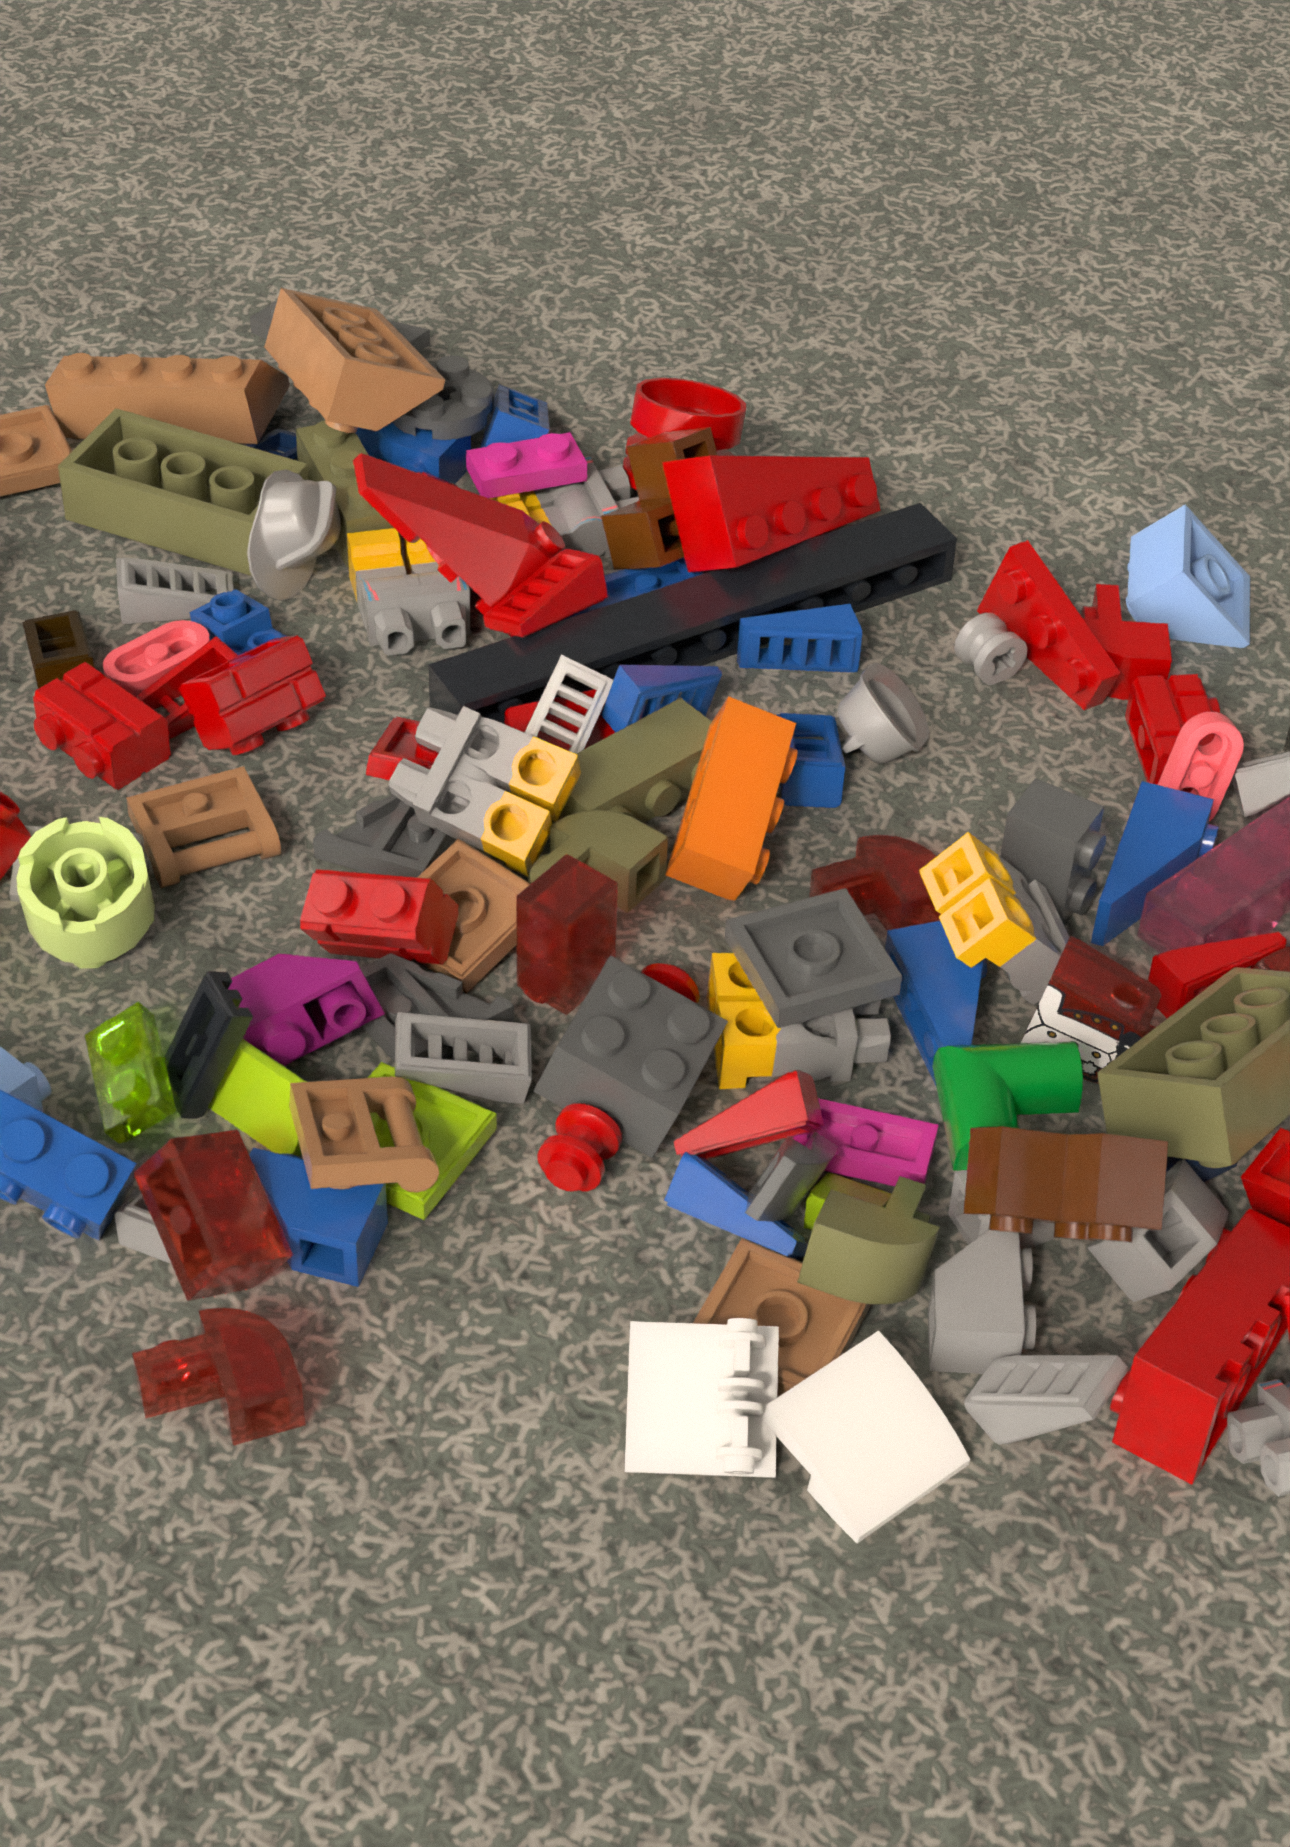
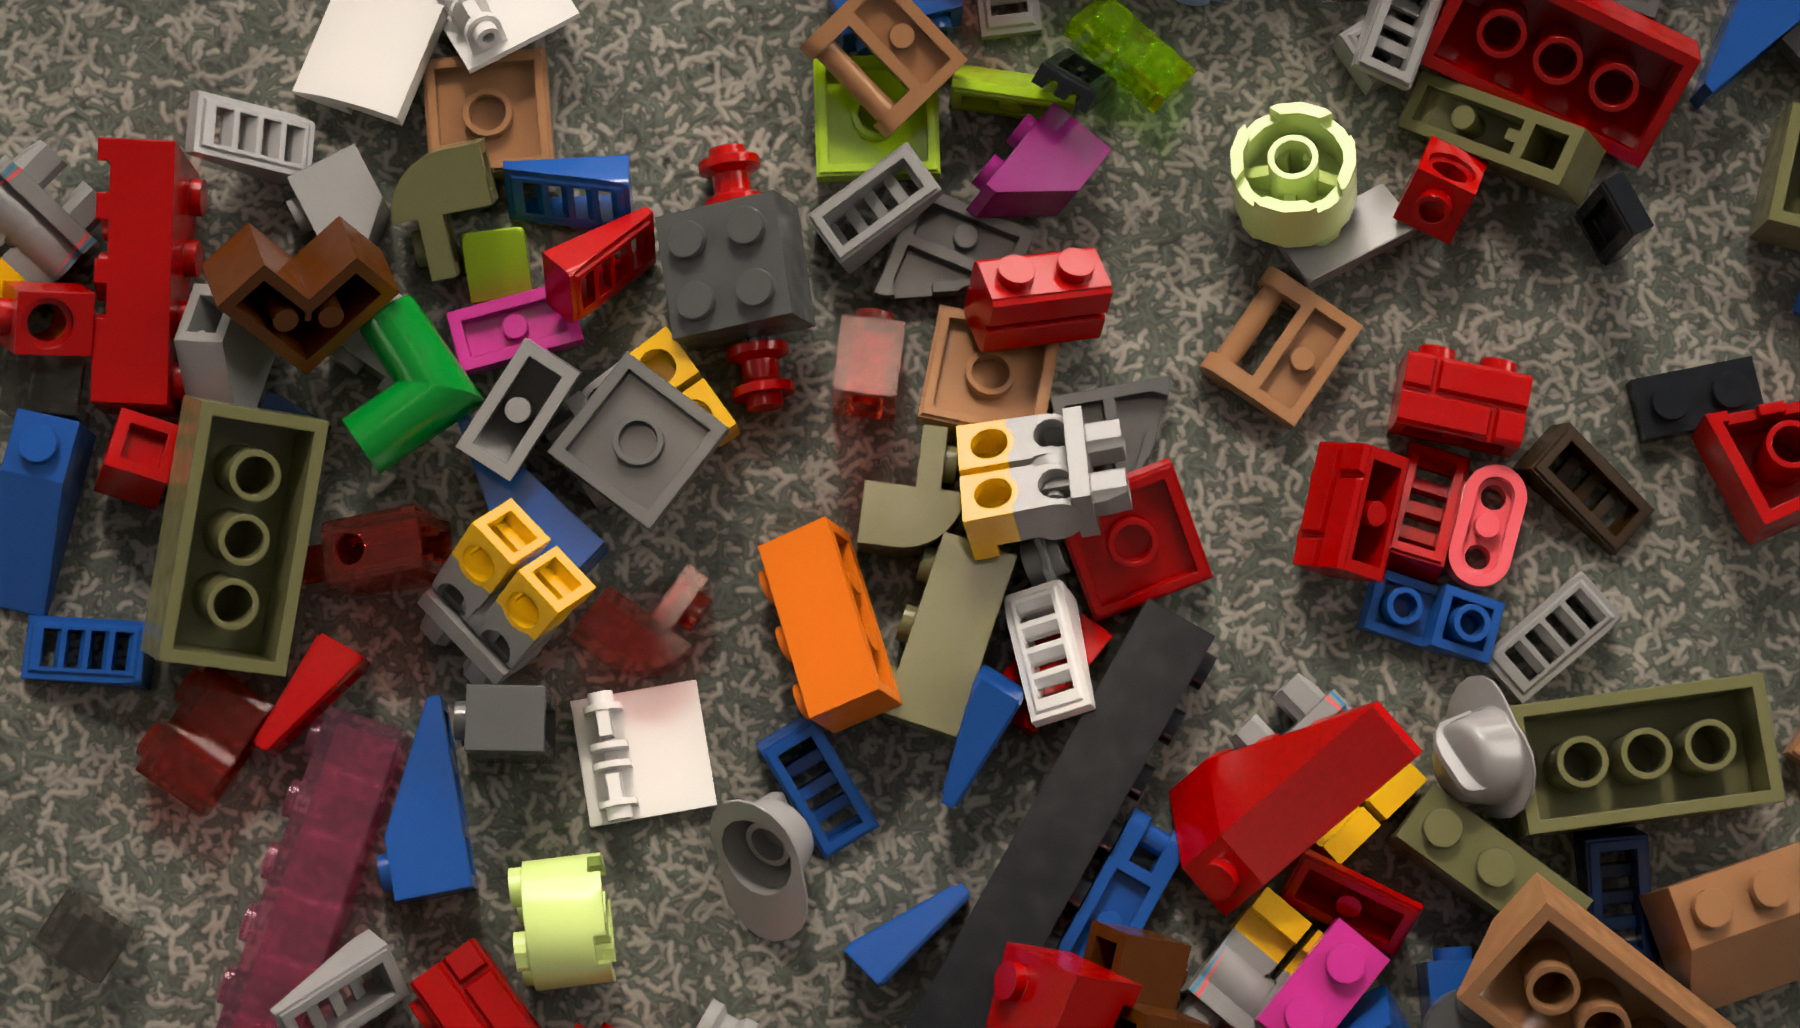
camera: 145 degrees right, 35 degrees up
red slope [483,549,608,638] -> none
dark grey slope [745,1132,838,1222] -> none
coral plate [1158,712,1244,823] -> none
none -> light grey slope [455,338,583,481]
none -> yellowish green brick [508,852,616,991]
none -> white hinge [570,680,717,828]

